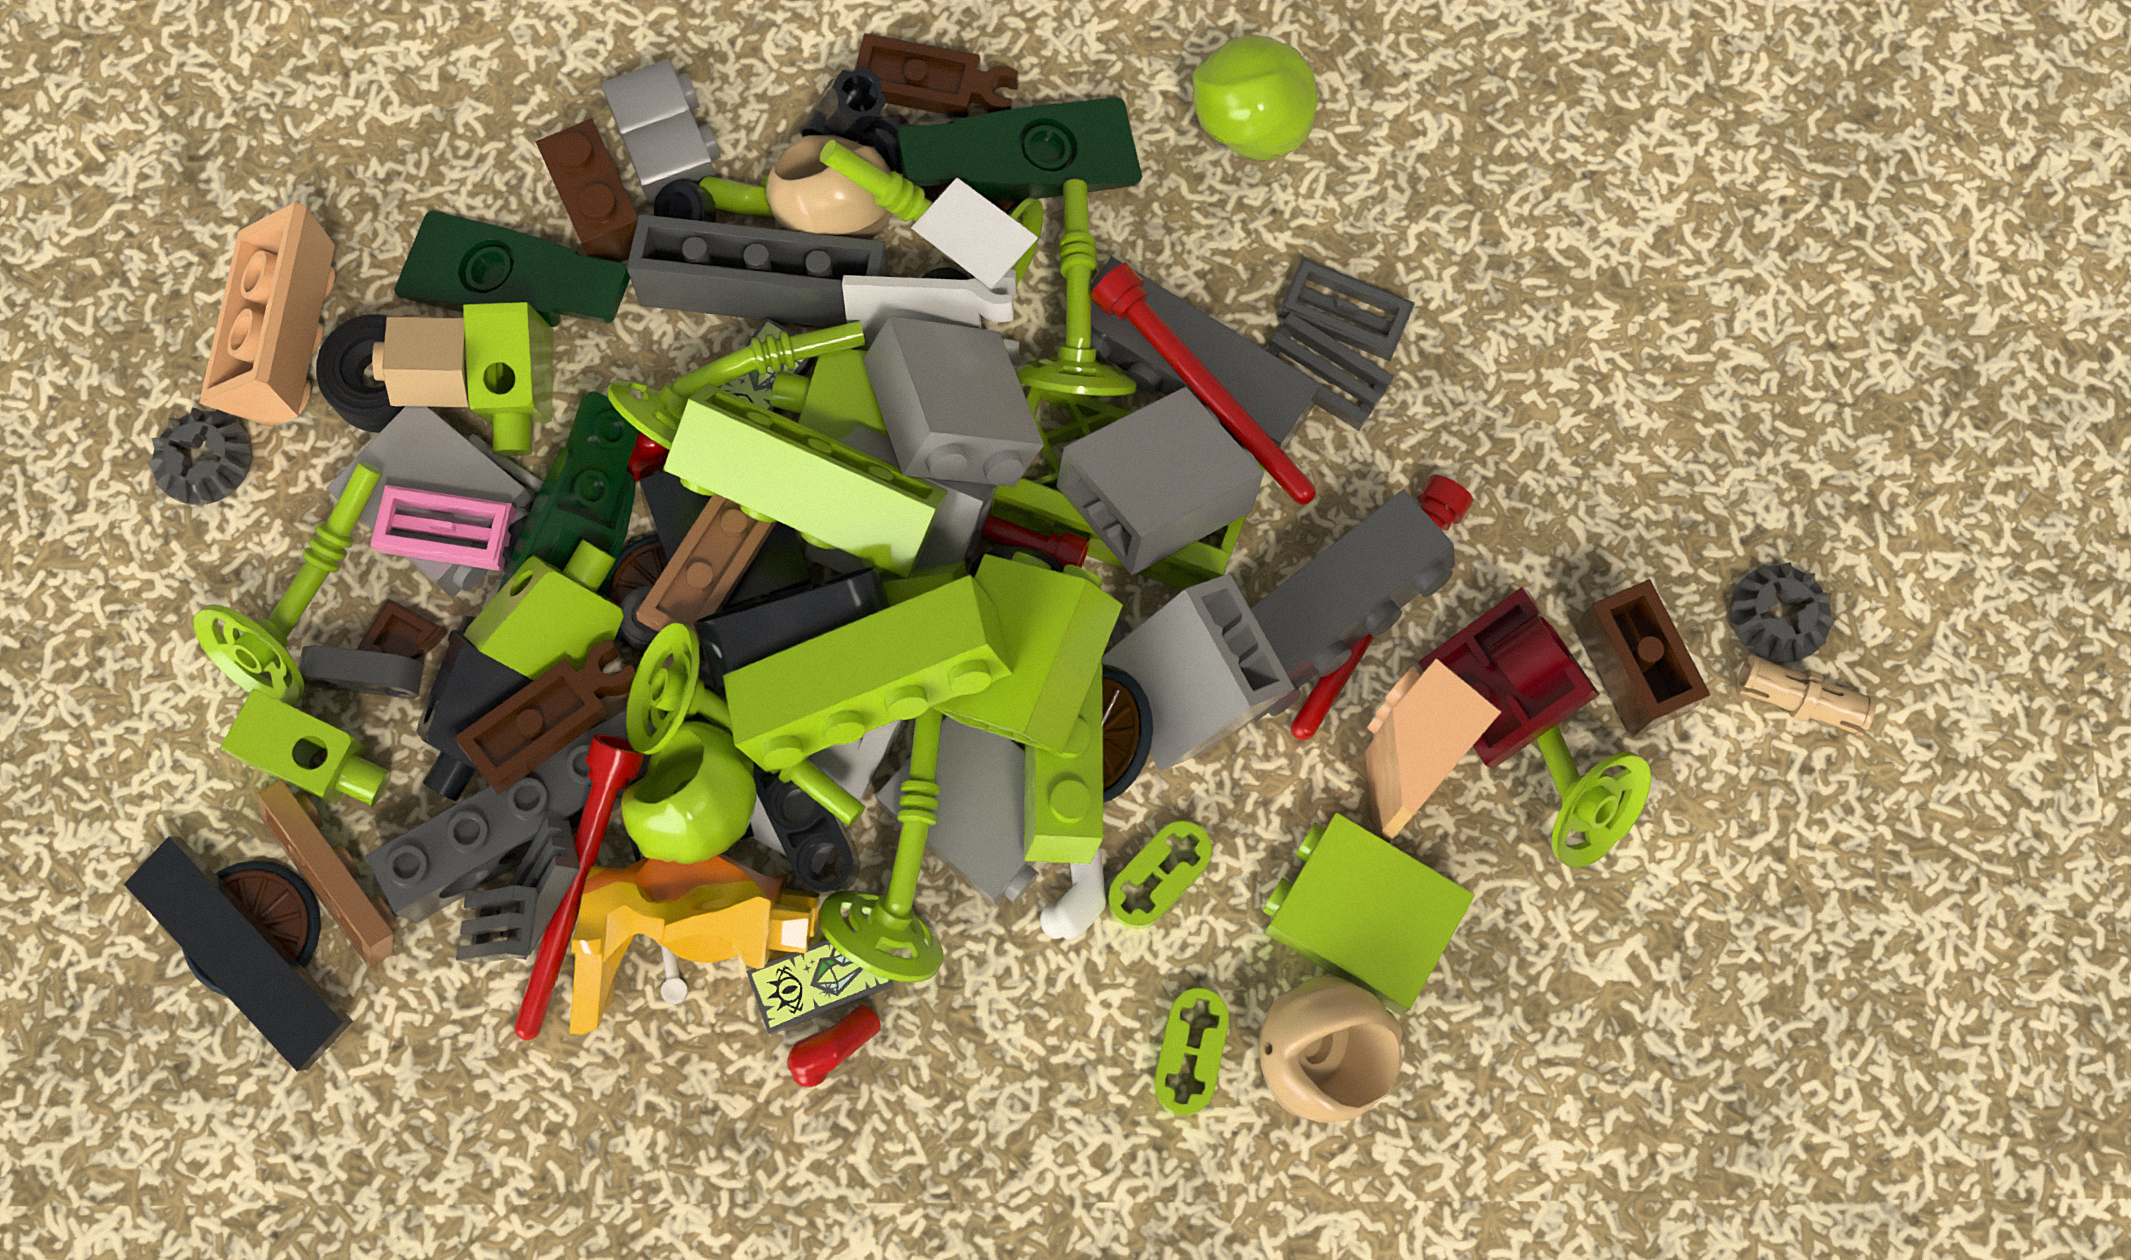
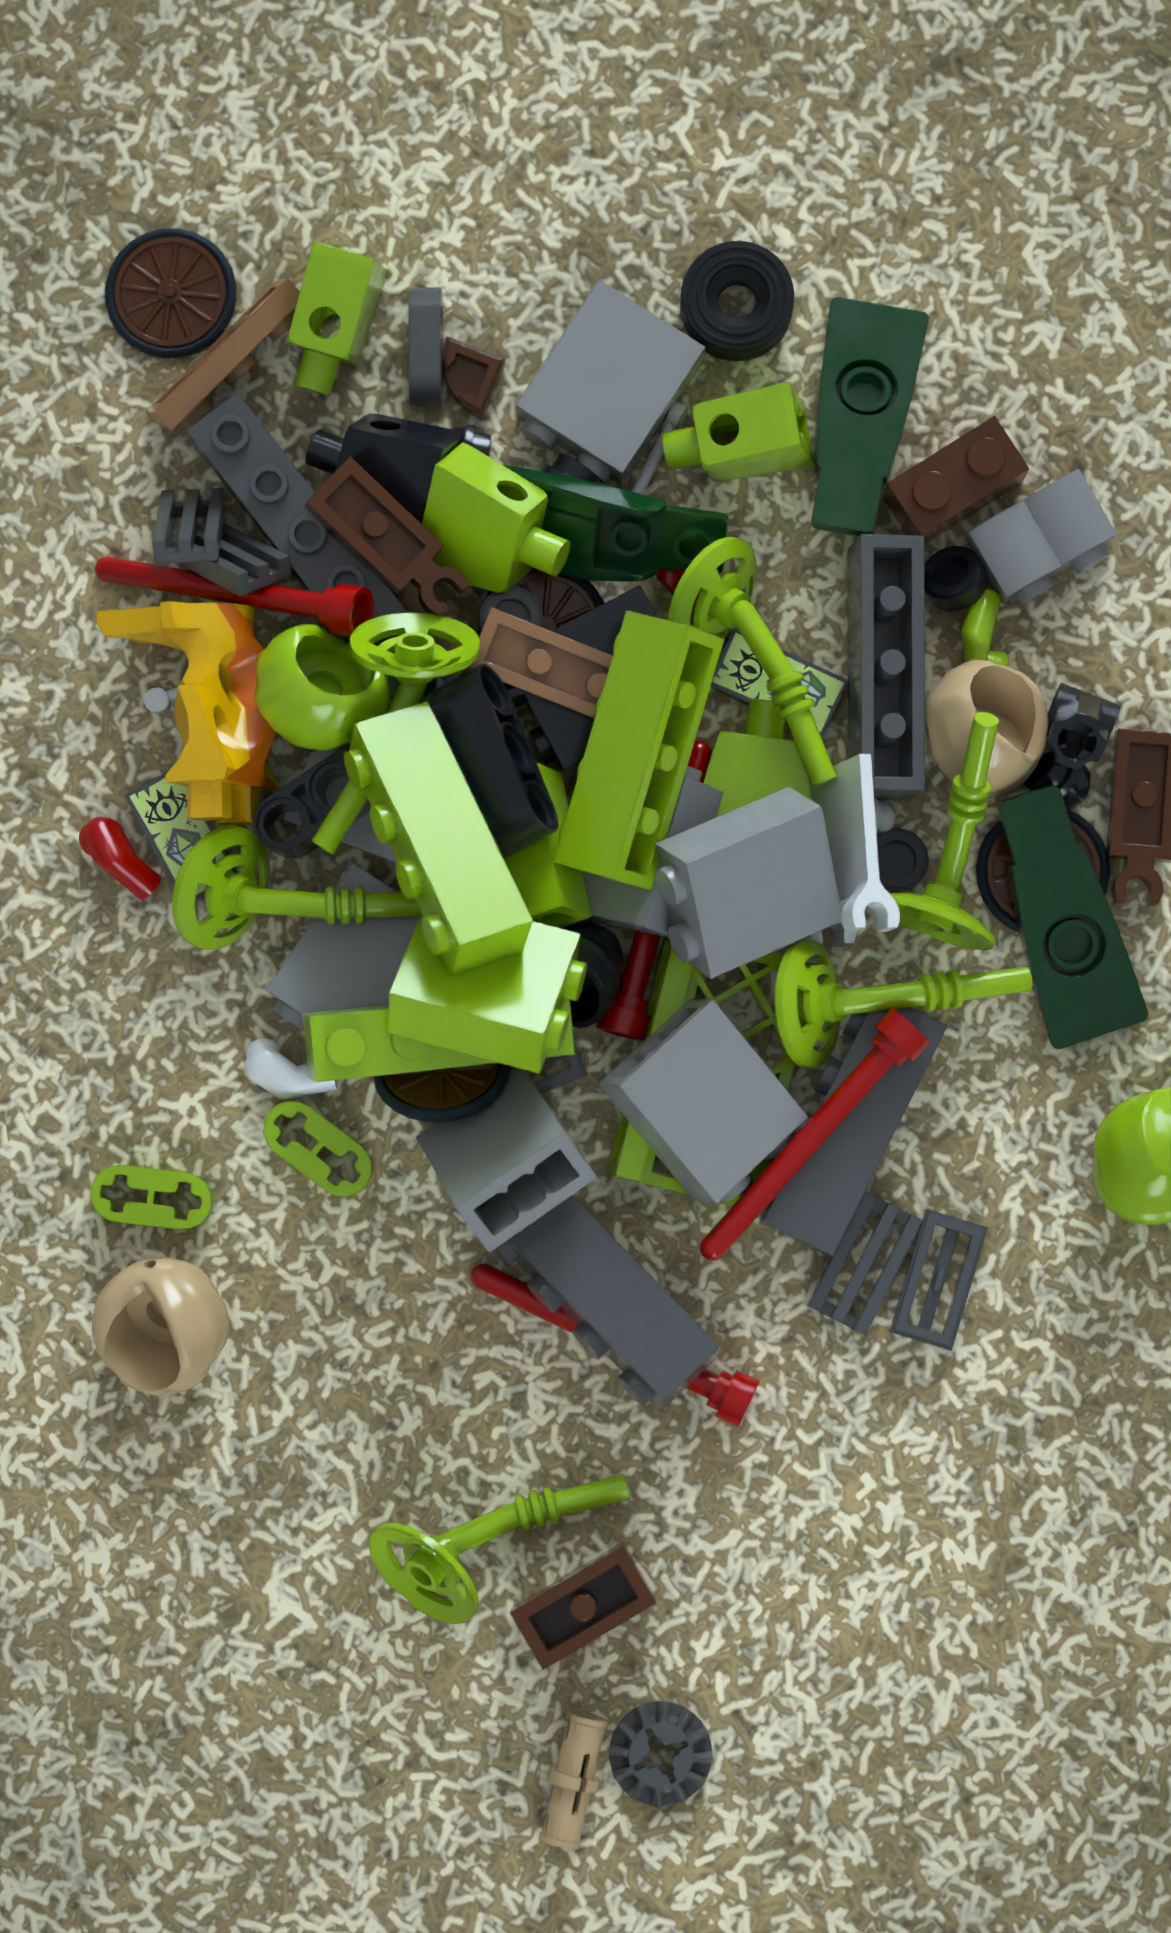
camera: 90 degrees right, 10 degrees up
black tile [124,836,353,1072] -> none
dark grey gear [147,407,252,505] -> none
lime dish [193,461,383,706] -> none
light nougat slope [199,202,335,427] -> none
bright pink tile [370,485,516,571] -> none
tan brick [372,315,469,407] -> none
white sticker [911,178,1038,290] -> none
lime brick [1262,812,1475,1016] -> none
light nougat slope [1365,659,1501,843] -> none
dark red plate [1418,587,1600,769] -> none

